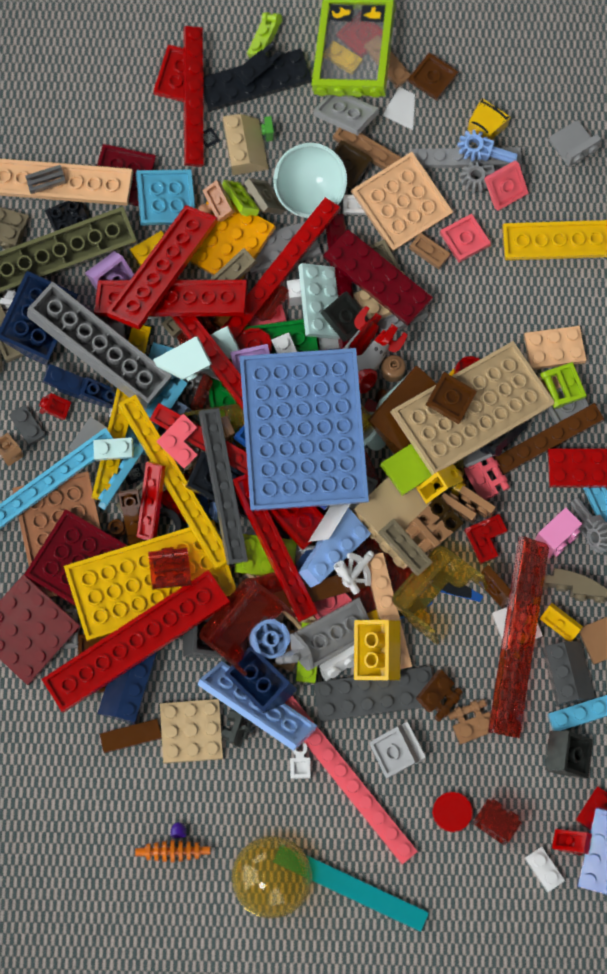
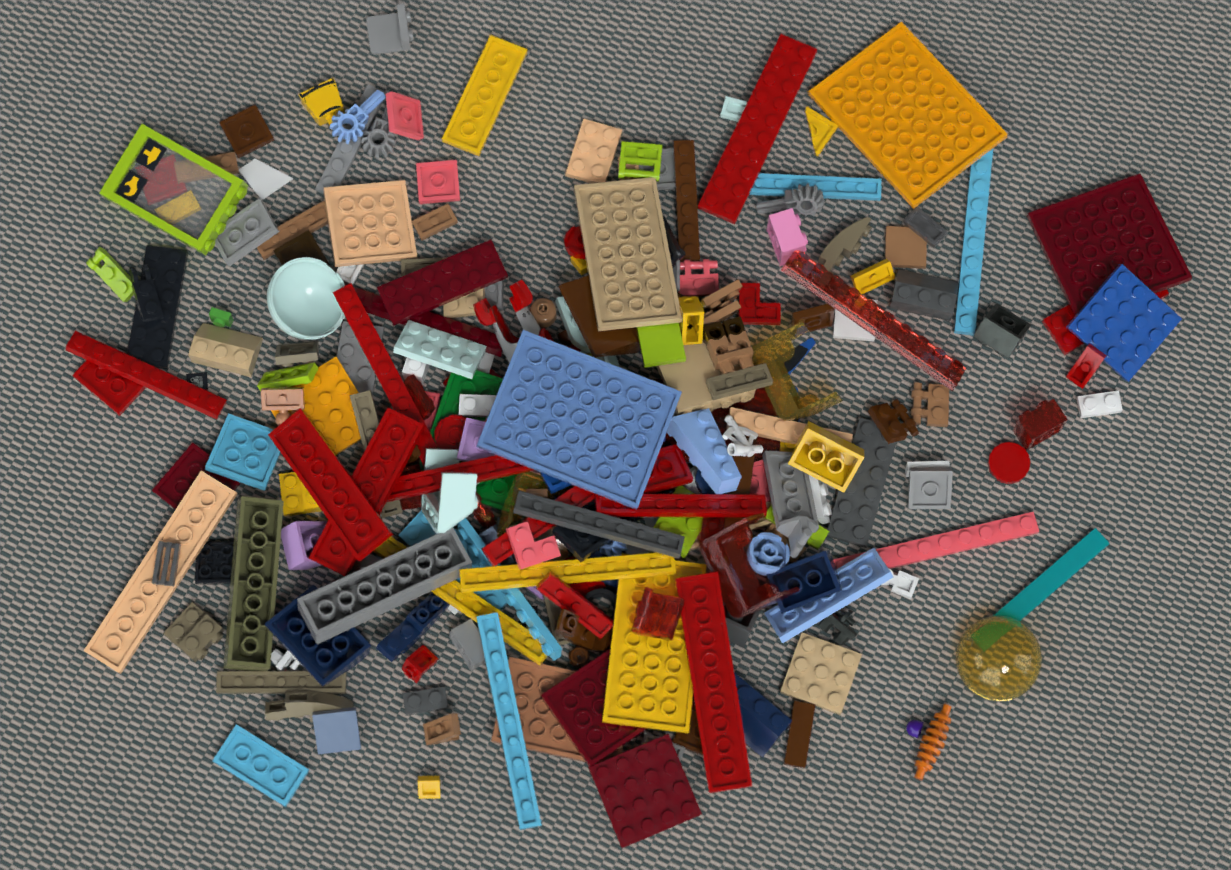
camera: 65 degrees left, 0 degrees up
light aqua plate [94,437,134,461] -> none
white sticker [308,504,350,542] -> none
pearl dark grey plate [320,291,370,342] -> none
reddish brown plate [425,372,477,424] -> none

